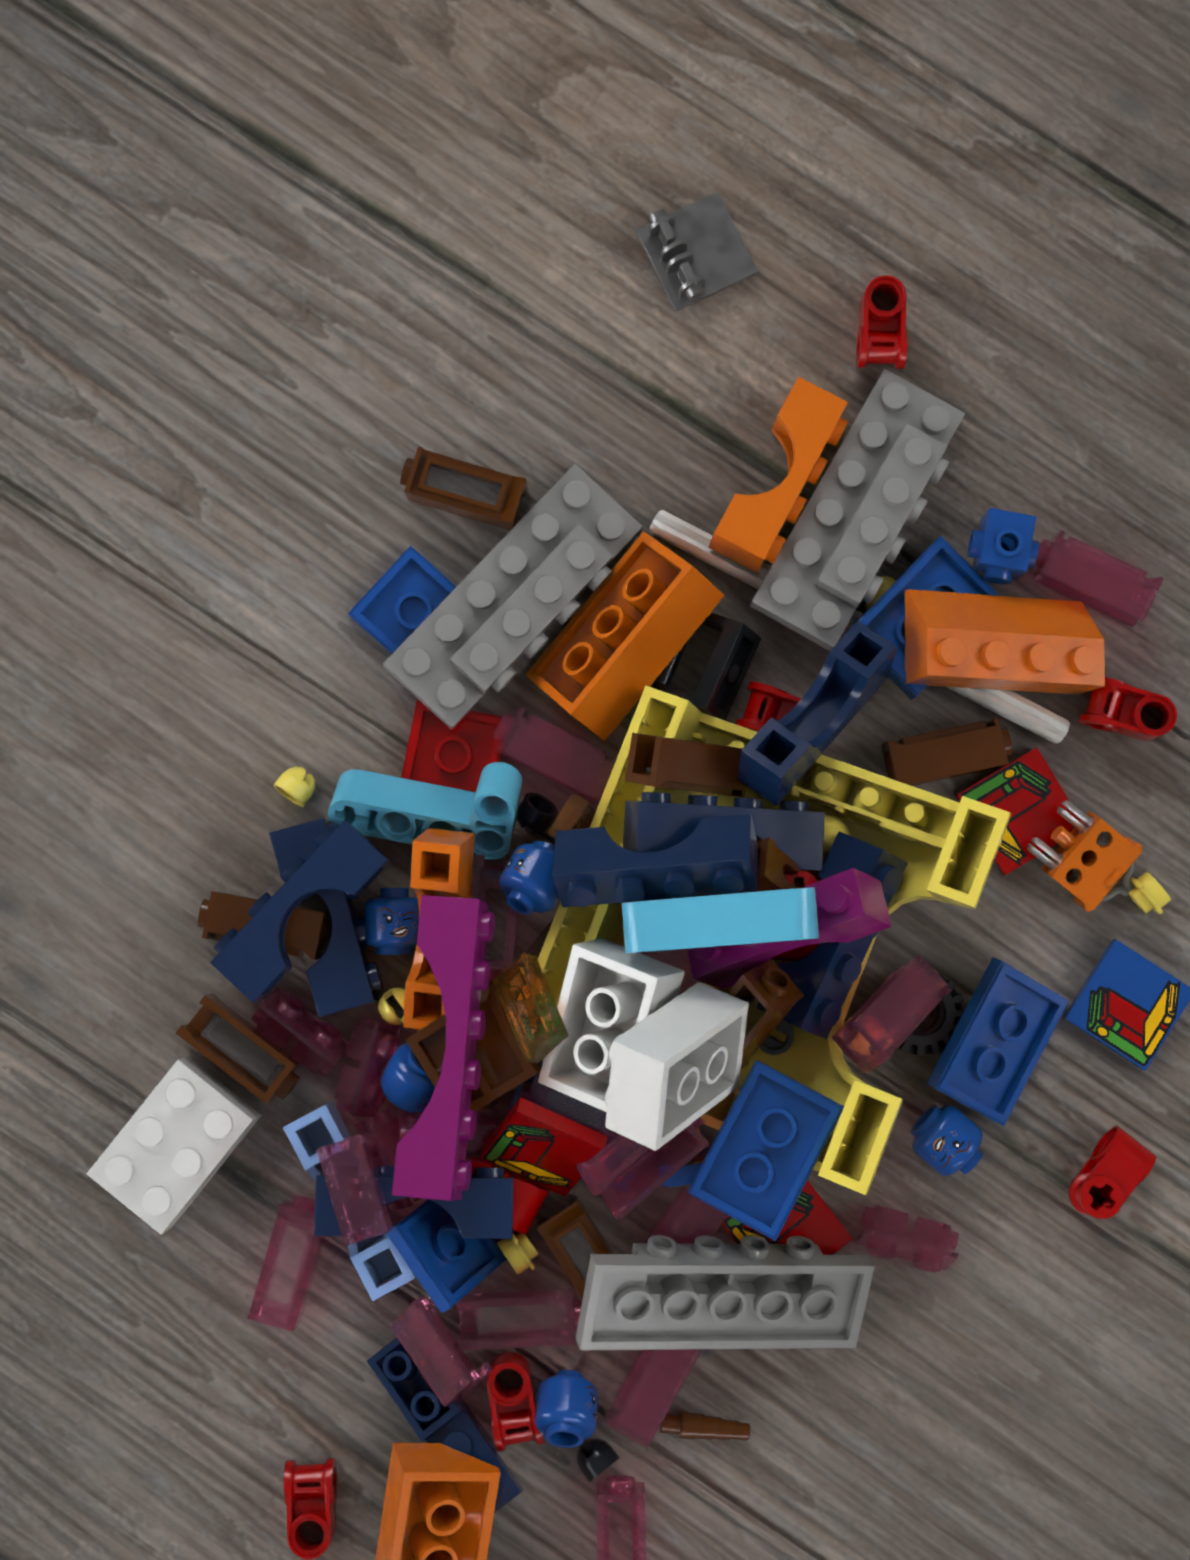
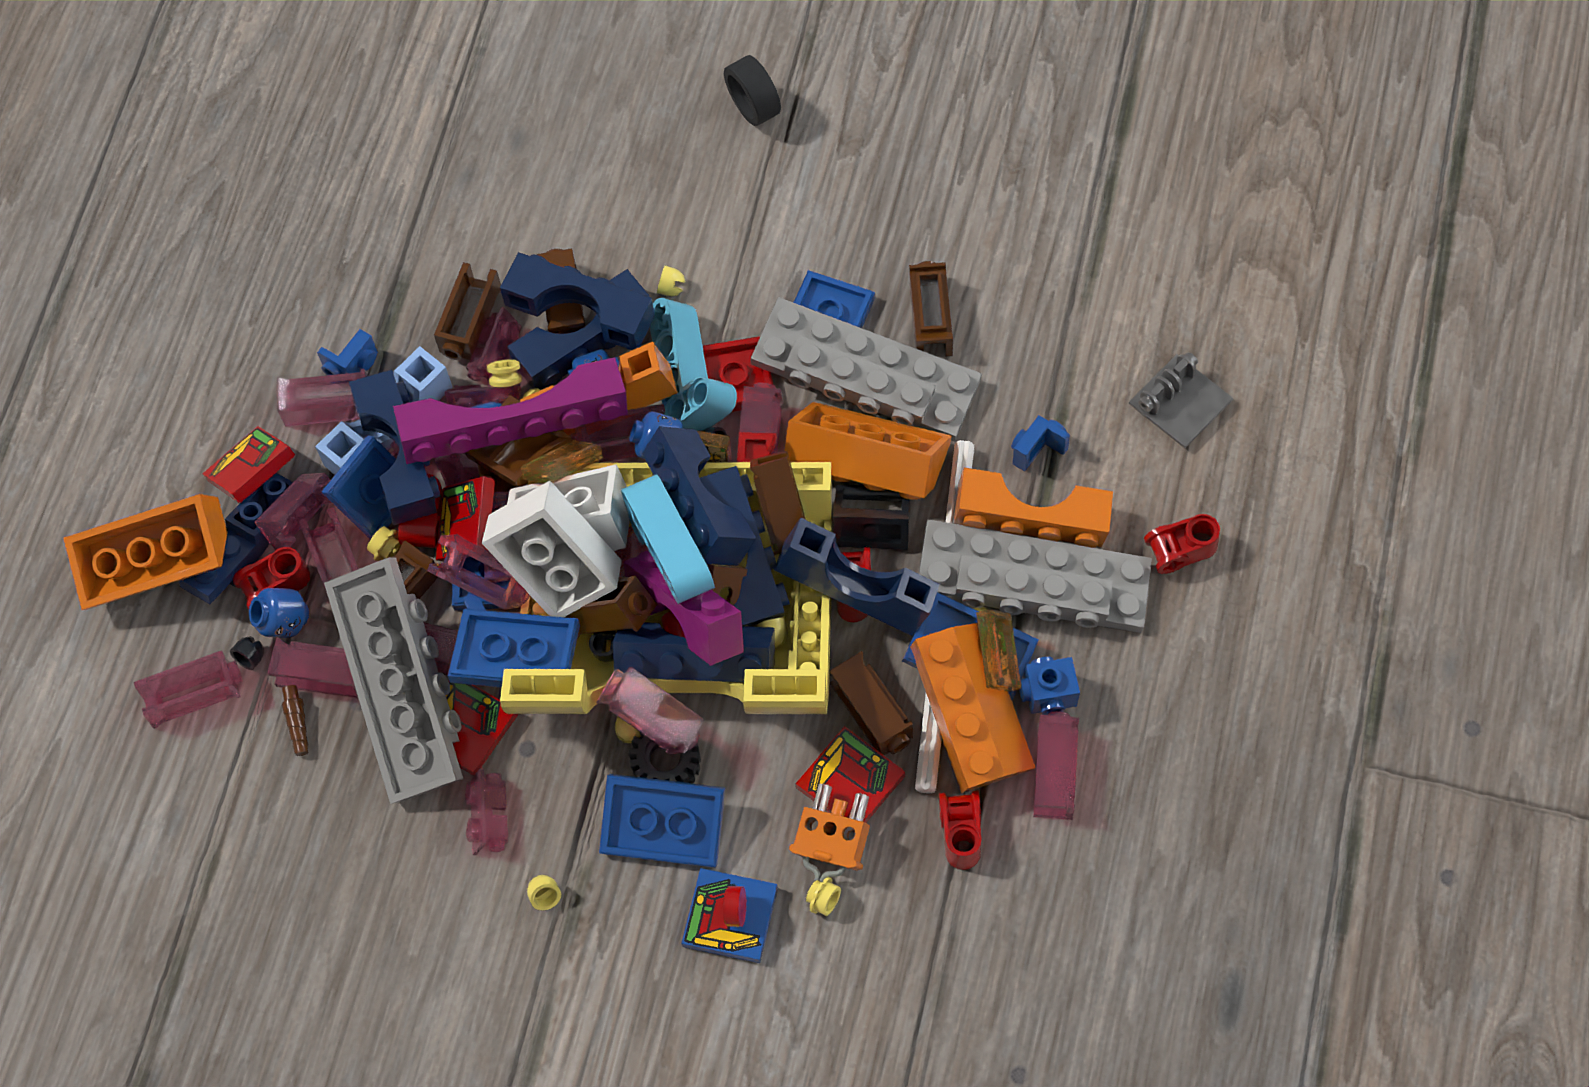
camera: 75 degrees right, 20 degrees down
white brick [86,1056,262,1235] -> none
red piece [284,1458,337,1559] -> none
clear pink hinge [316,1134,393,1245] -> none
blue head [910,1105,983,1176] -> none
red piece [1068,1125,1156,1219] -> none
none -> red tile [202,426,295,503]
none -> blue bracket [317,329,378,383]
none -> light yellow bush [487,360,522,387]
none -> light yellow hinge [527,875,561,910]
none -> black tyre [723,55,781,126]
none -> red tile [723,886,746,927]
none -> red tile [737,432,777,462]
none -> clear orange tile [976,609,1021,692]
none -> blue bracket [1011,415,1070,472]

